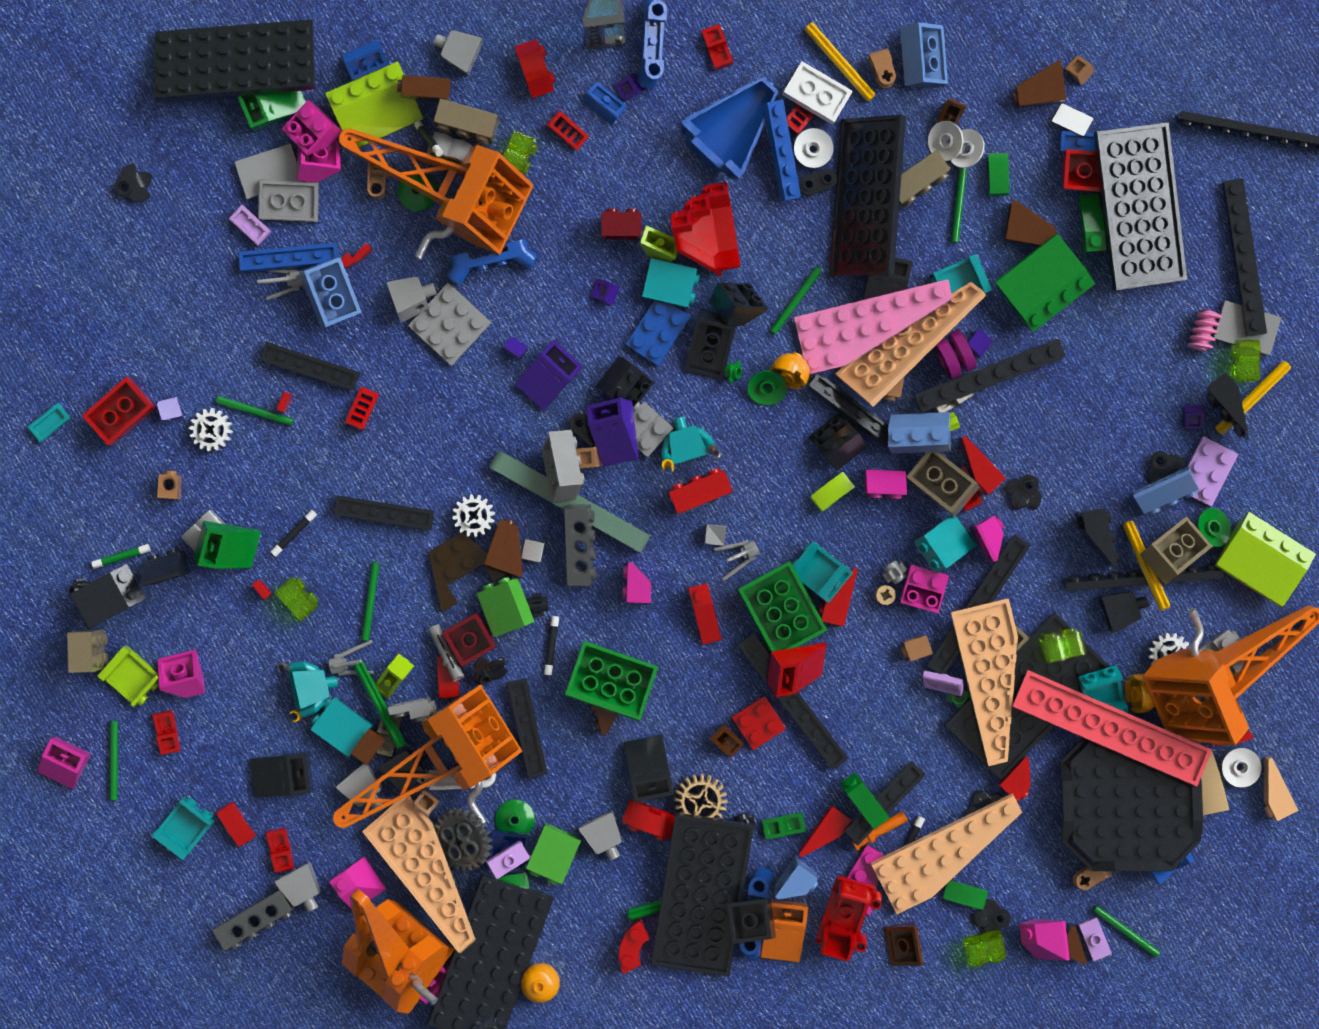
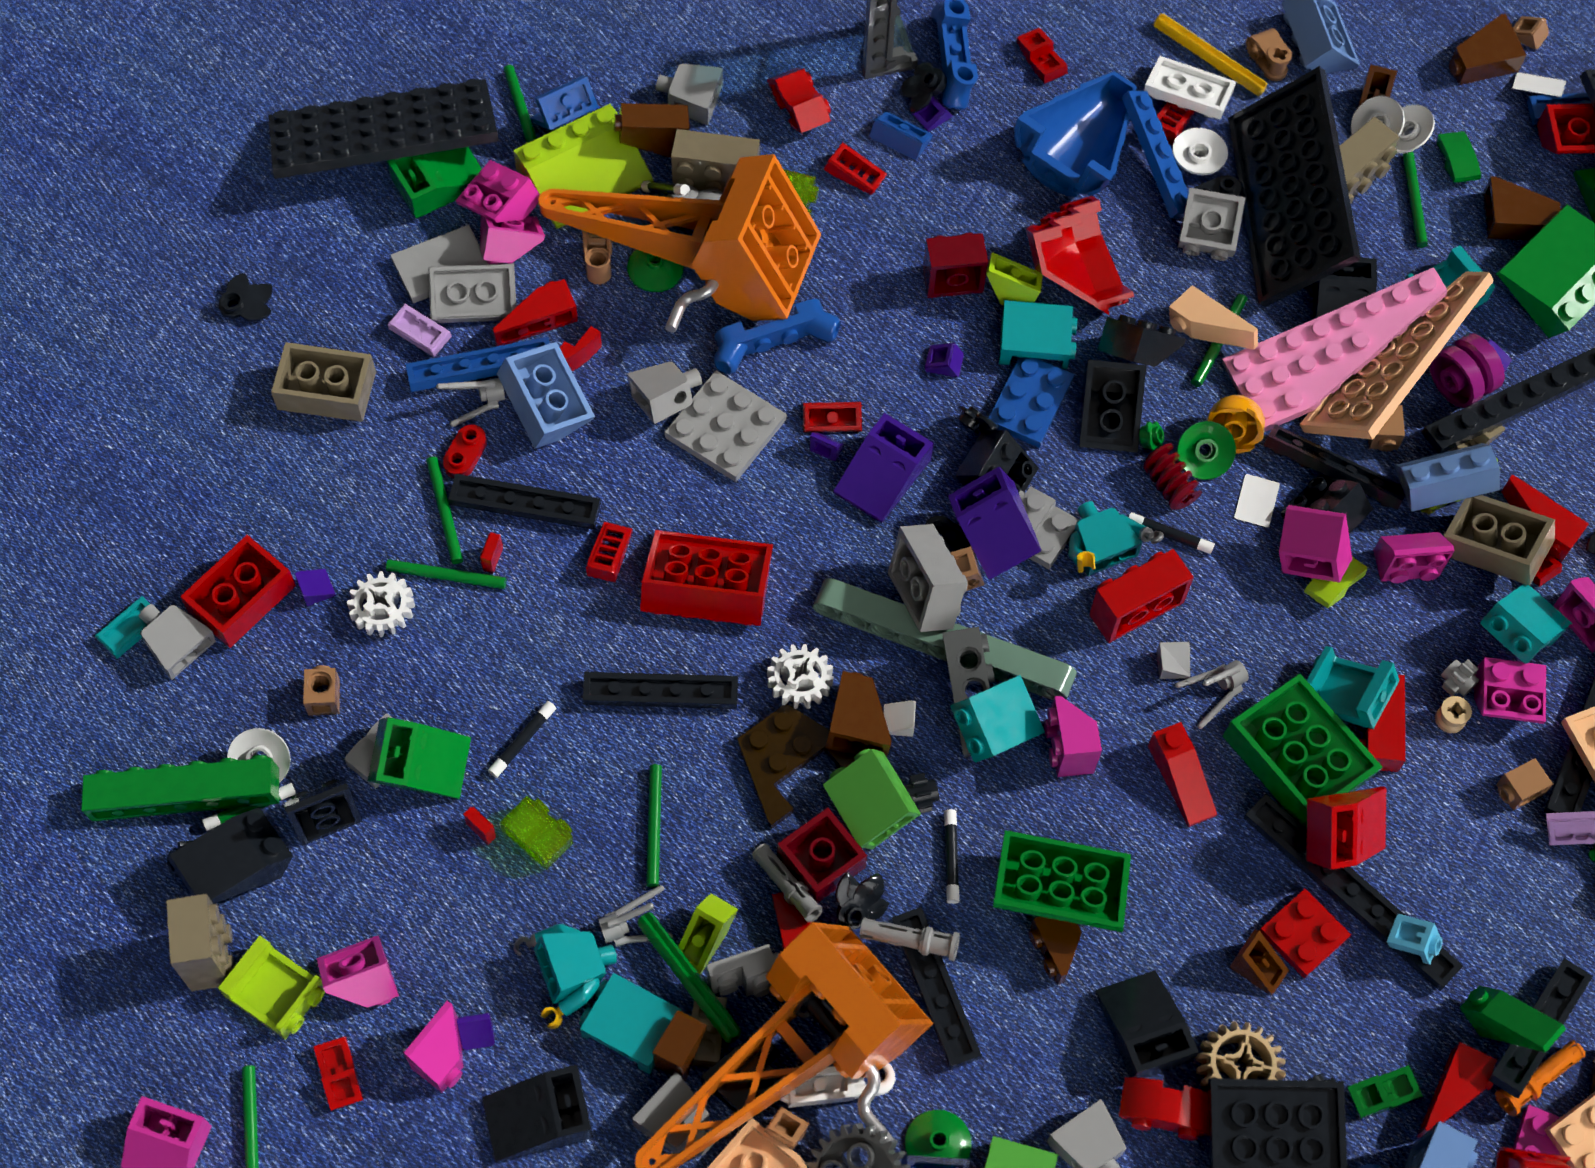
camera: 20 degrees left, 25 degrees down
none -> green brick [81,755,279,822]
none -> light grey torso [139,604,216,680]
none -> white dish [227,728,291,783]
none -> dark tan brick [271,342,376,422]
none -> dark pink slope [404,1001,463,1093]
none -> green bar [426,456,463,564]
none -> red plate [443,425,487,479]
none -> dark purple slope [457,1013,495,1050]
none -> red slope [493,279,578,346]
none -> green bar [503,65,537,143]
none -> red slope [640,530,773,626]
none -> red slope [803,402,862,432]
none -> light grey pin [860,918,960,961]
none -> black plate [899,62,947,113]
none -> teal panel [951,675,1045,763]
none -> black plate [957,406,999,432]
none -> black bar [1129,512,1215,555]
none -> dark red piece [1143,443,1202,510]
none -> light nougat slope [1169,285,1258,349]
none -> light grey plate [1177,188,1245,261]
none -> white sticker [1234,474,1280,528]
none -> dark pink slope [1279,505,1352,583]
none -> medium azure bracket [1387,914,1442,965]

